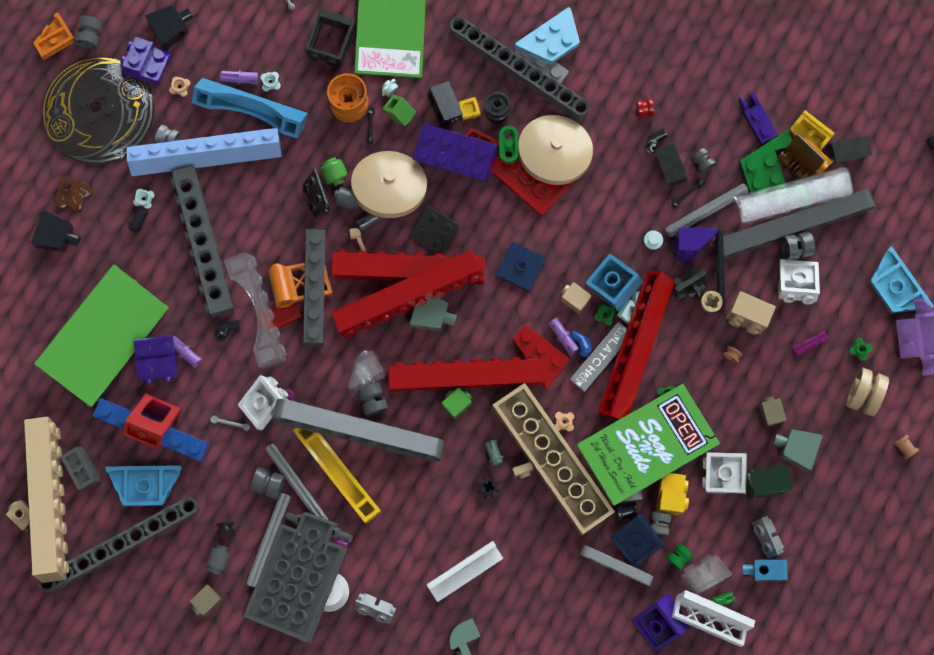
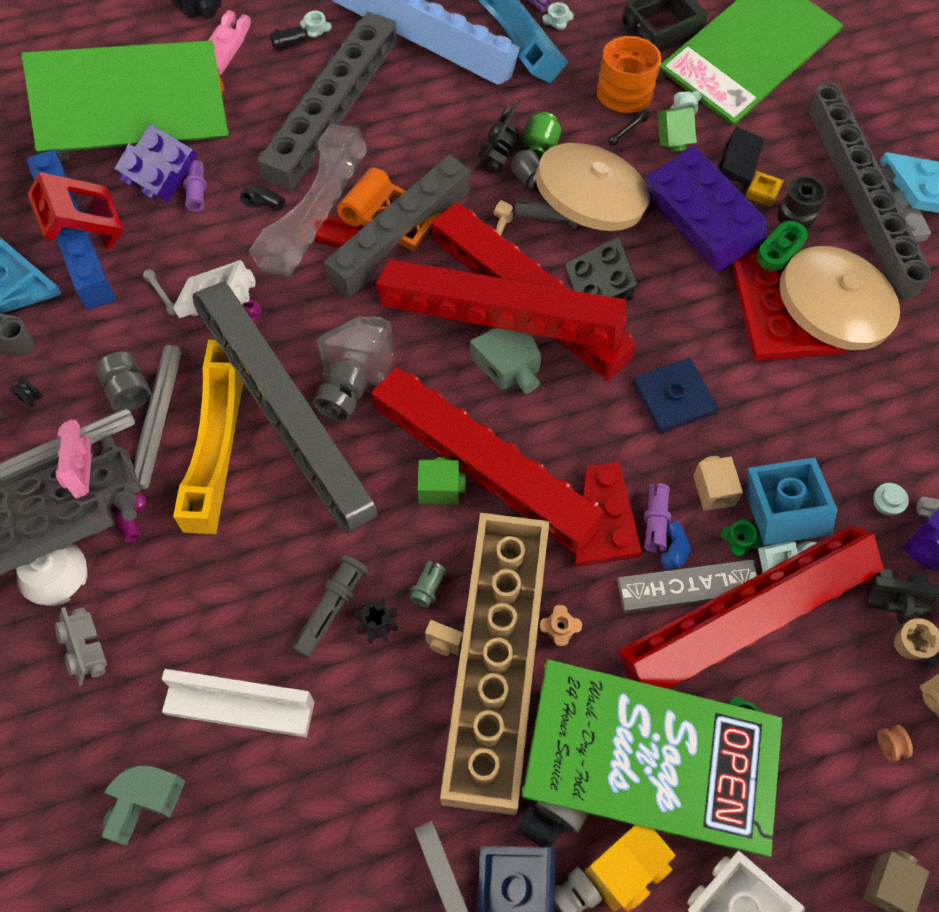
camera: 45 degrees right, 15 degrees down
none -> bright pink hinge [55,419,92,499]
none -> bright pink hinge [208,10,251,75]
none -> dark grey pin [291,555,369,659]

